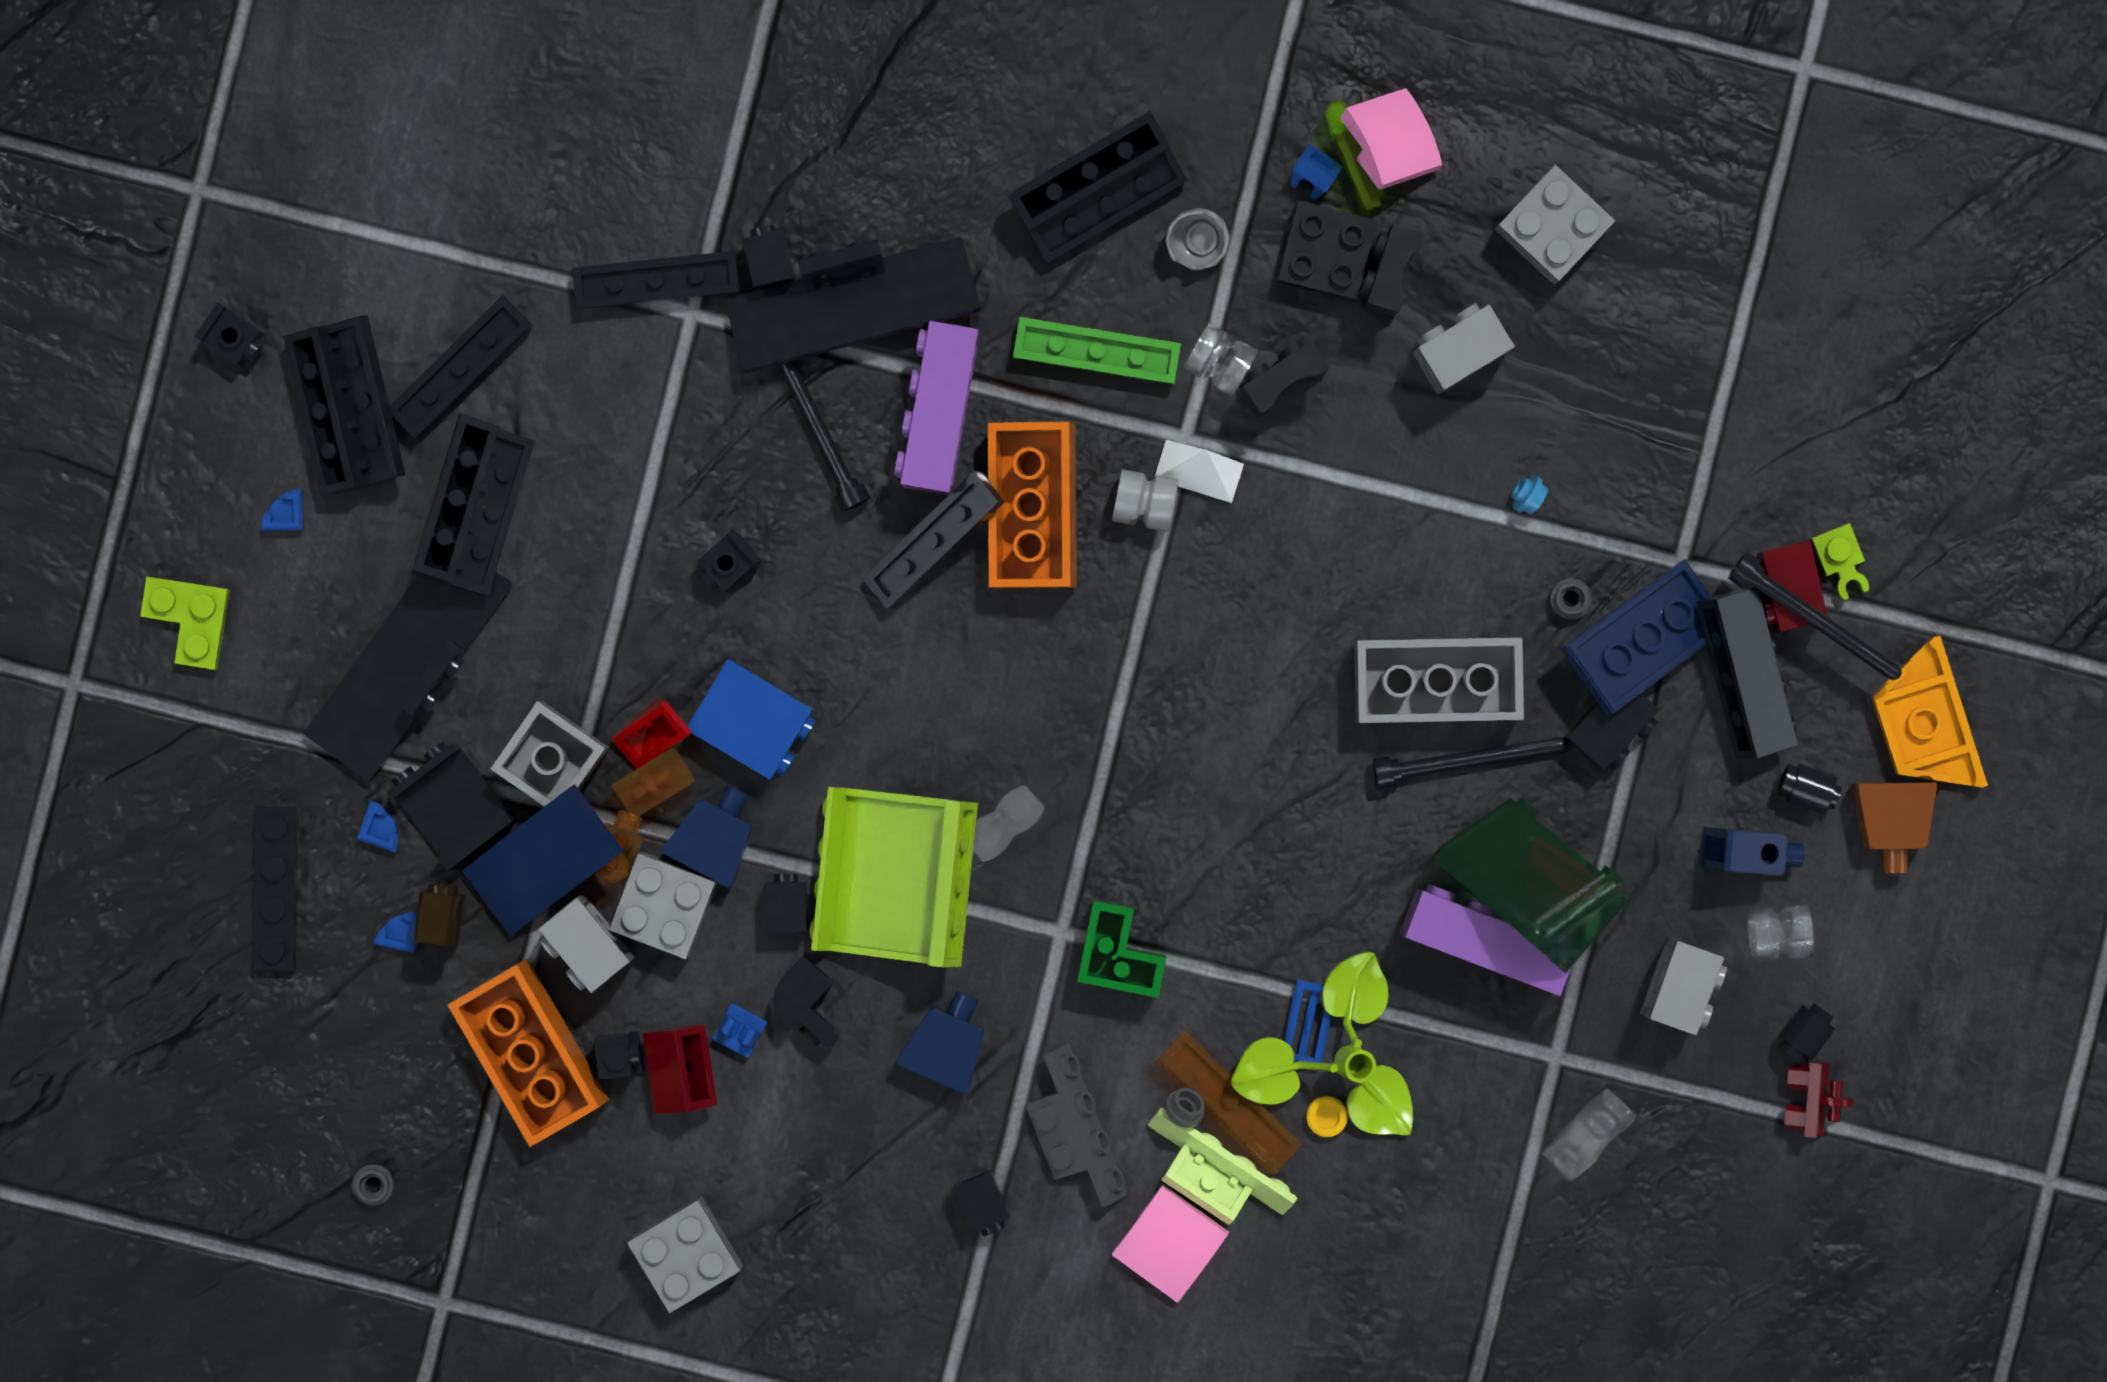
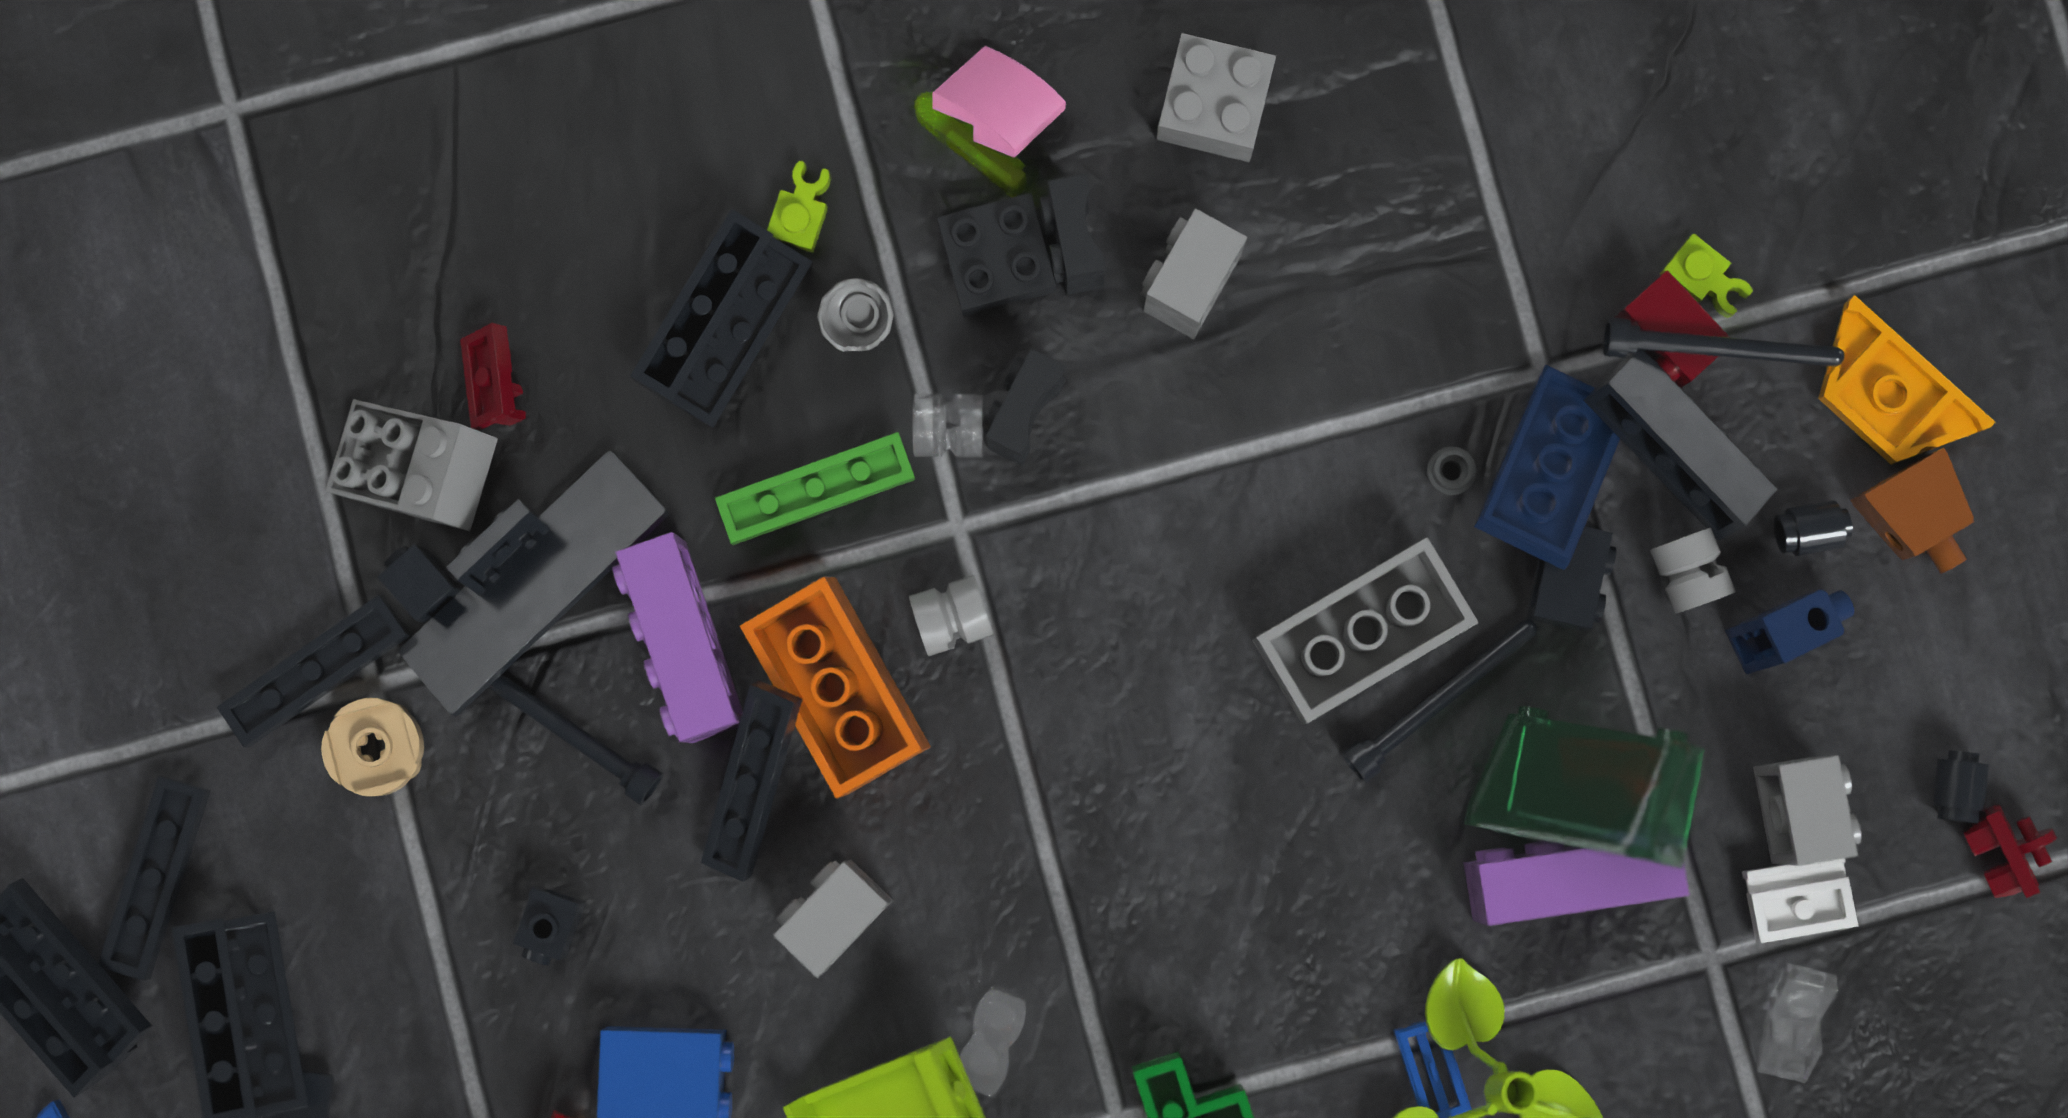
camera: 20 degrees left, 5 degrees down
white slope [1154,440,1244,503] -> none
blue tile [1290,144,1344,200] -> none
dark azure plate [1511,475,1548,514] -> none
clear wheel [1747,904,1814,962] -> none
none -> tan plate [321,698,424,796]
none -> light grey slope [325,399,498,531]
none -> dark red plate [460,323,526,431]
none -> lime plate [767,161,831,253]
none -> light grey brick [773,860,893,978]
none -> light grey wheel [1650,528,1736,614]
none -> white plate [1742,858,1858,943]

